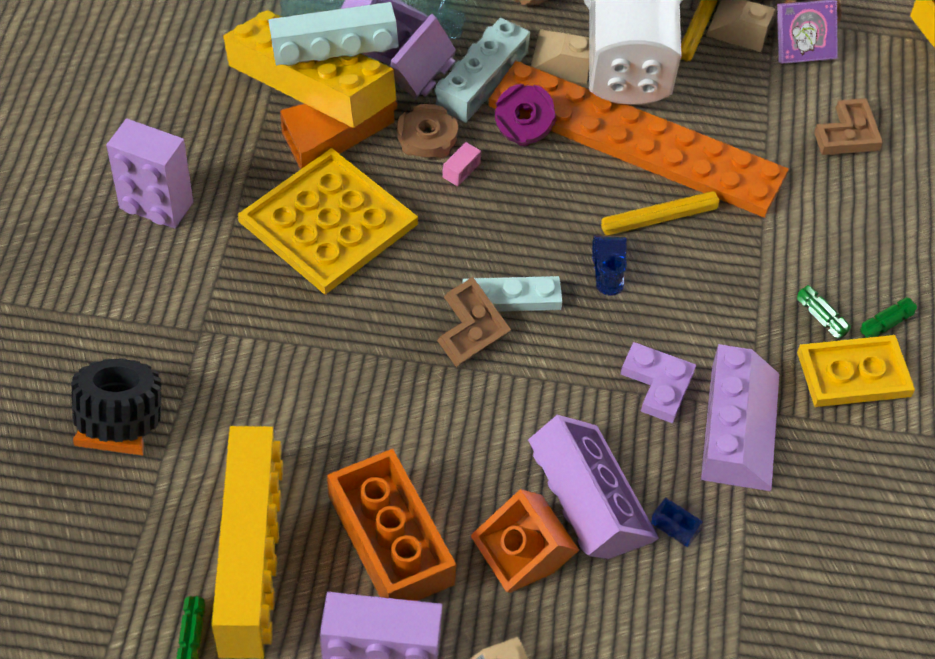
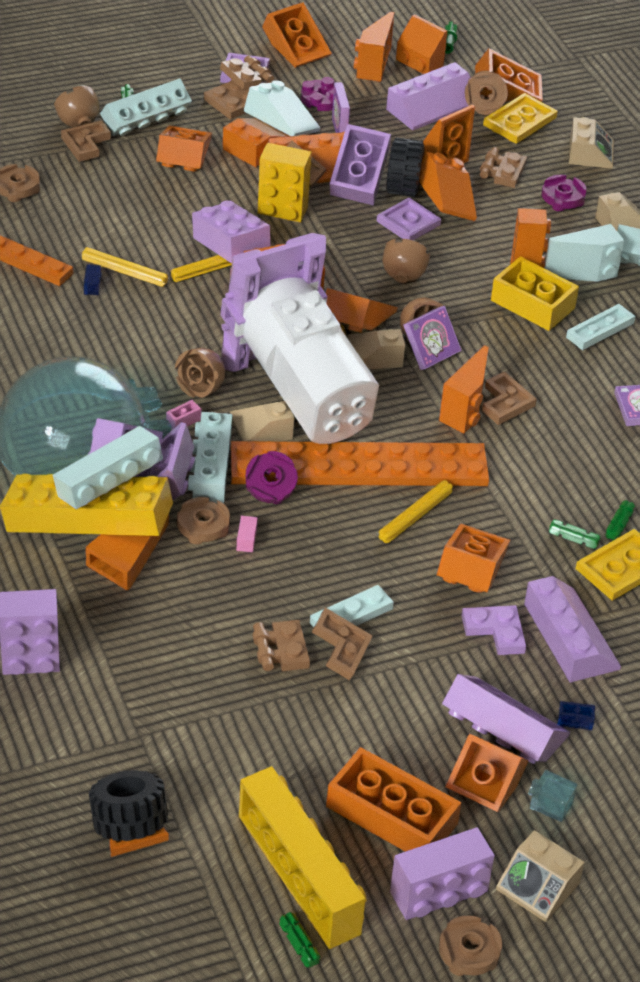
camera: 30 degrees left, 10 degrees down
yellow plate [238,148,418,295] -> none
clear blue piece [592,235,627,296] -> none
none -> bright pink piece [166,400,201,430]
none -> medium nougat plate [252,620,310,671]
none -> orange slope [437,524,510,593]
none -> orange slope [439,345,489,434]
none -> clear light blue brick [528,770,578,822]

